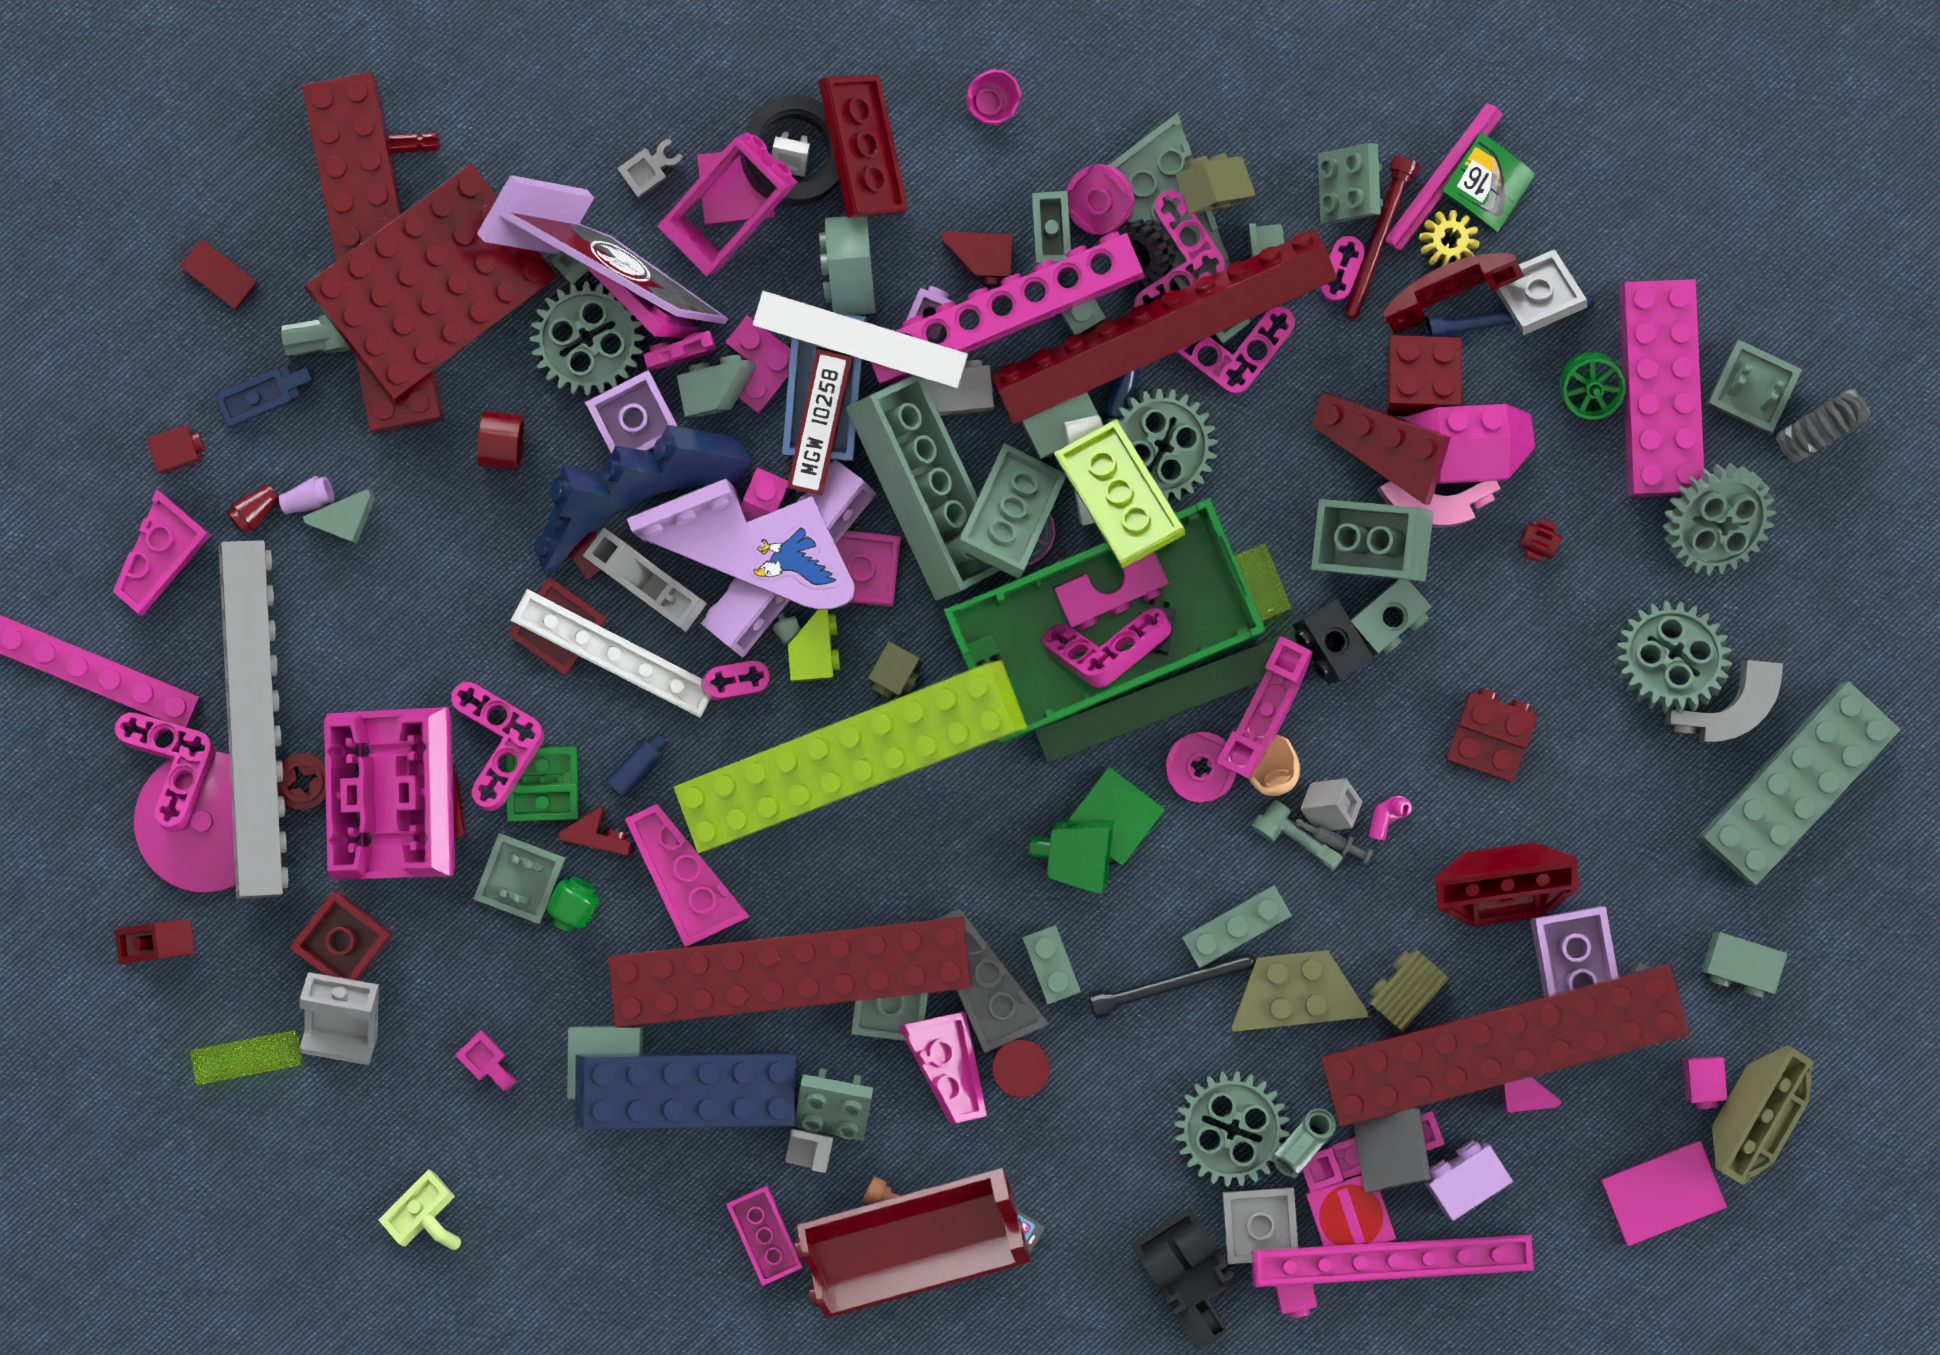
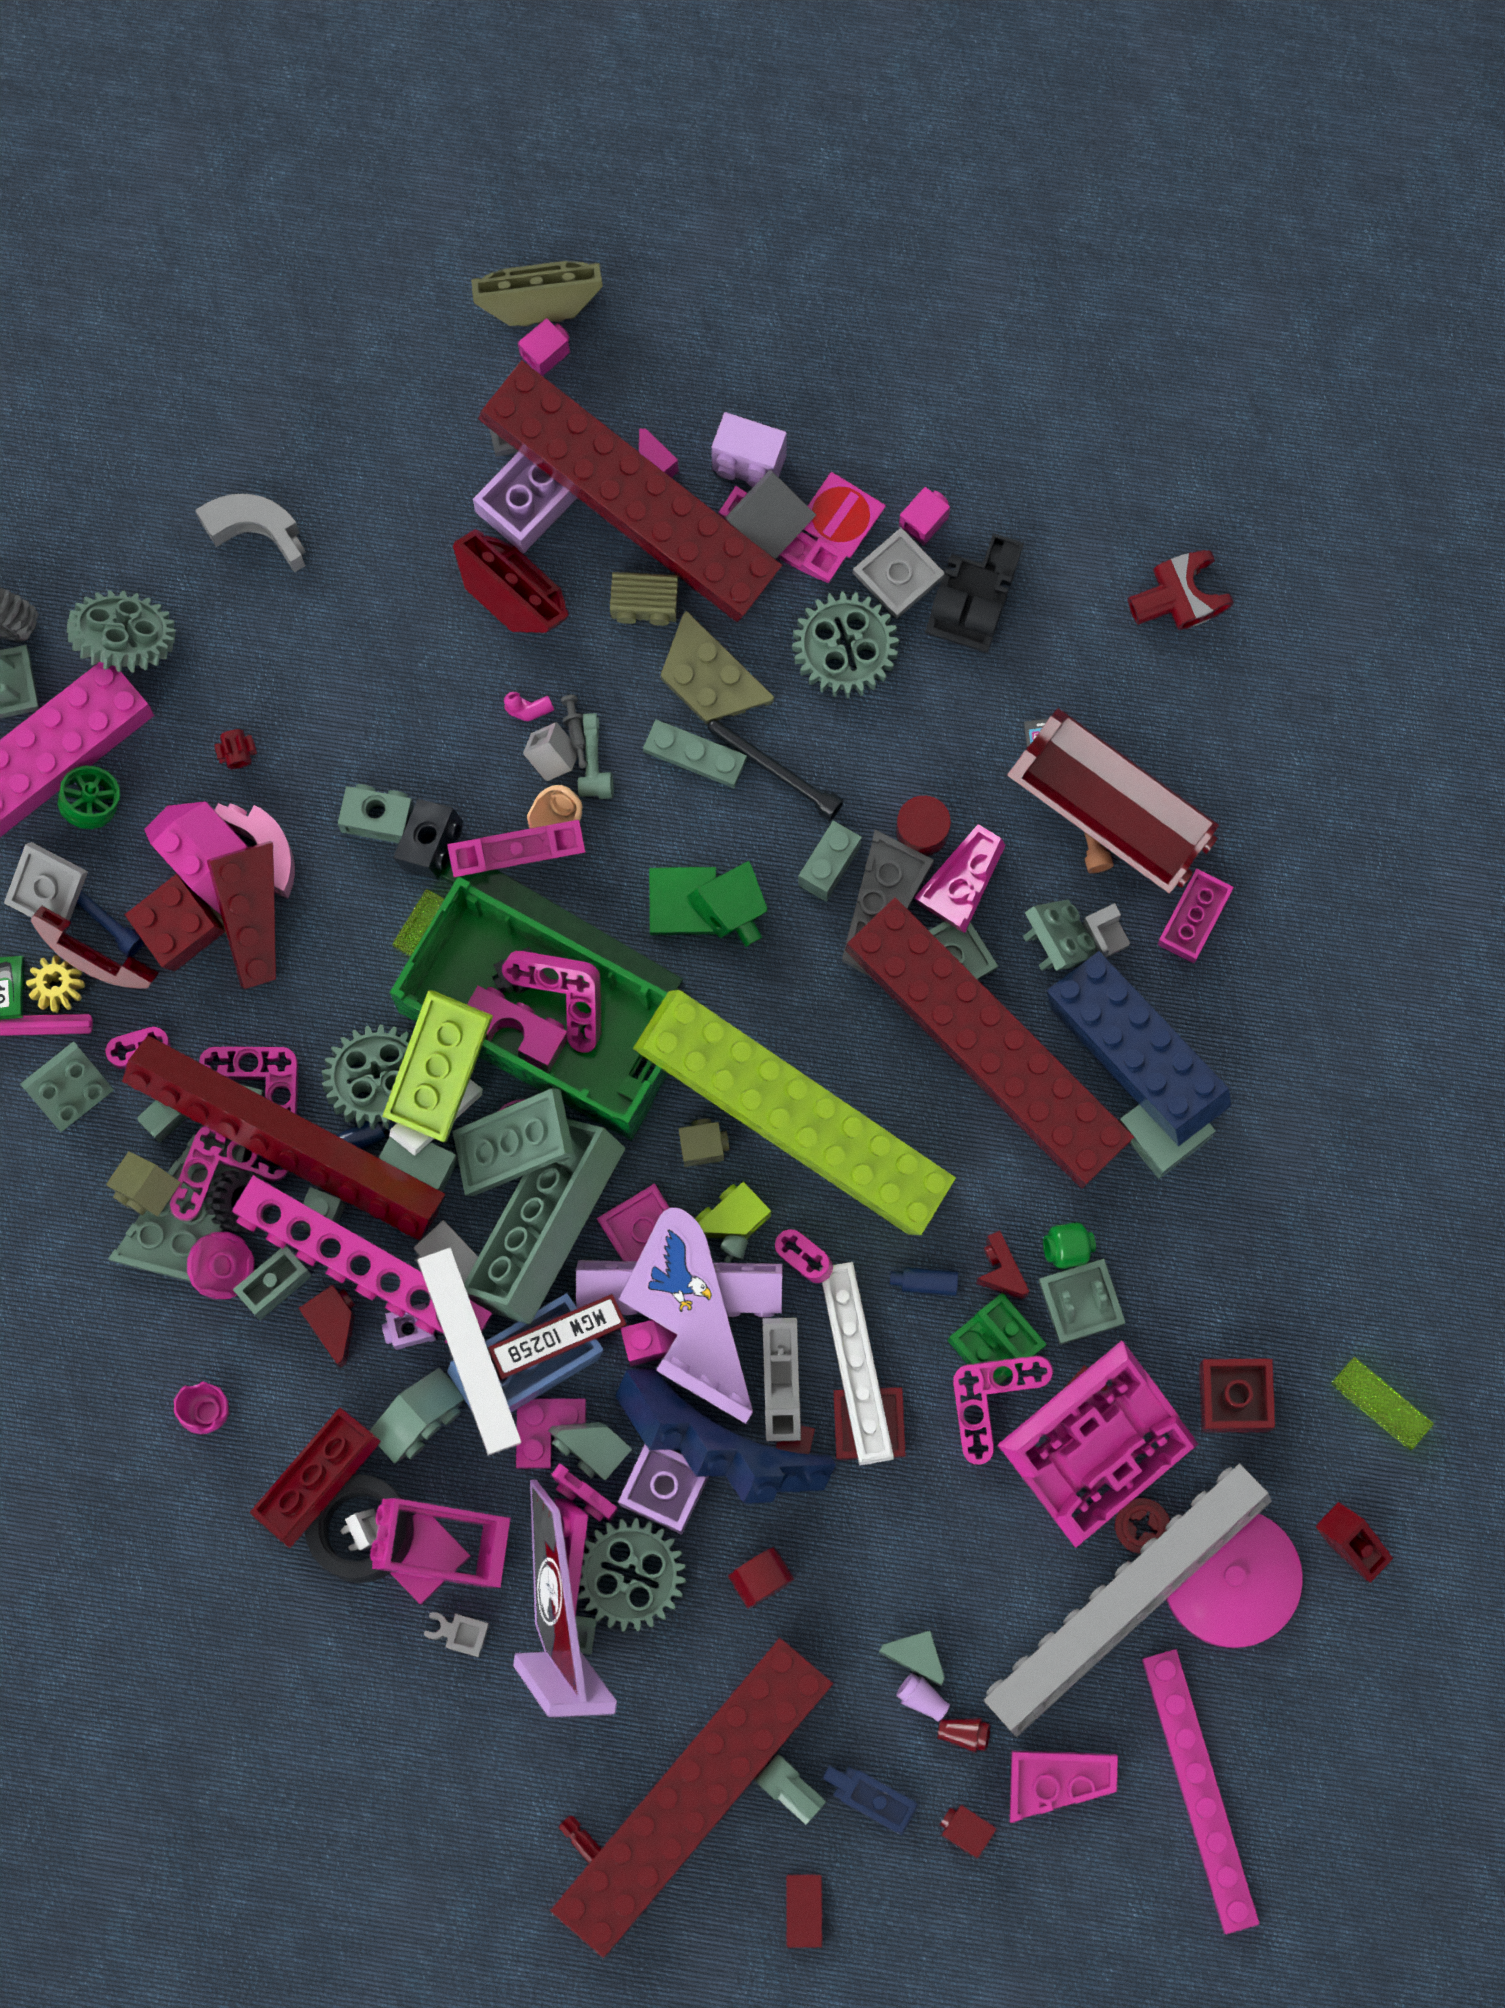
camera: 125 degrees left, 10 degrees down
dark pink beam [115,713,215,832] -> none
light grey panel [300,972,379,1065] -> none
dark red plate [304,163,558,401] -> none
yellowish green plate [379,1169,461,1250] -> none
dark pink plate [455,1030,517,1091] -> none
dark pink wing [625,804,750,947] -> none
dark pink plate [1165,732,1236,803] -> none
dark pink tile [1251,1234,1534,1287] -> none
sand green piece [1271,1108,1336,1178] -> none
sand green brick [1311,499,1433,582] -> none
dark red piece [1345,155,1420,319] -> none
dark red plate [1445,688,1538,783] -> none
dark pink tile [1600,1140,1727,1246] -> none
sand green gear [1615,601,1732,714] -> none
sand green brick [1697,681,1901,886] -> none
sand green brick [1701,931,1788,998] -> none

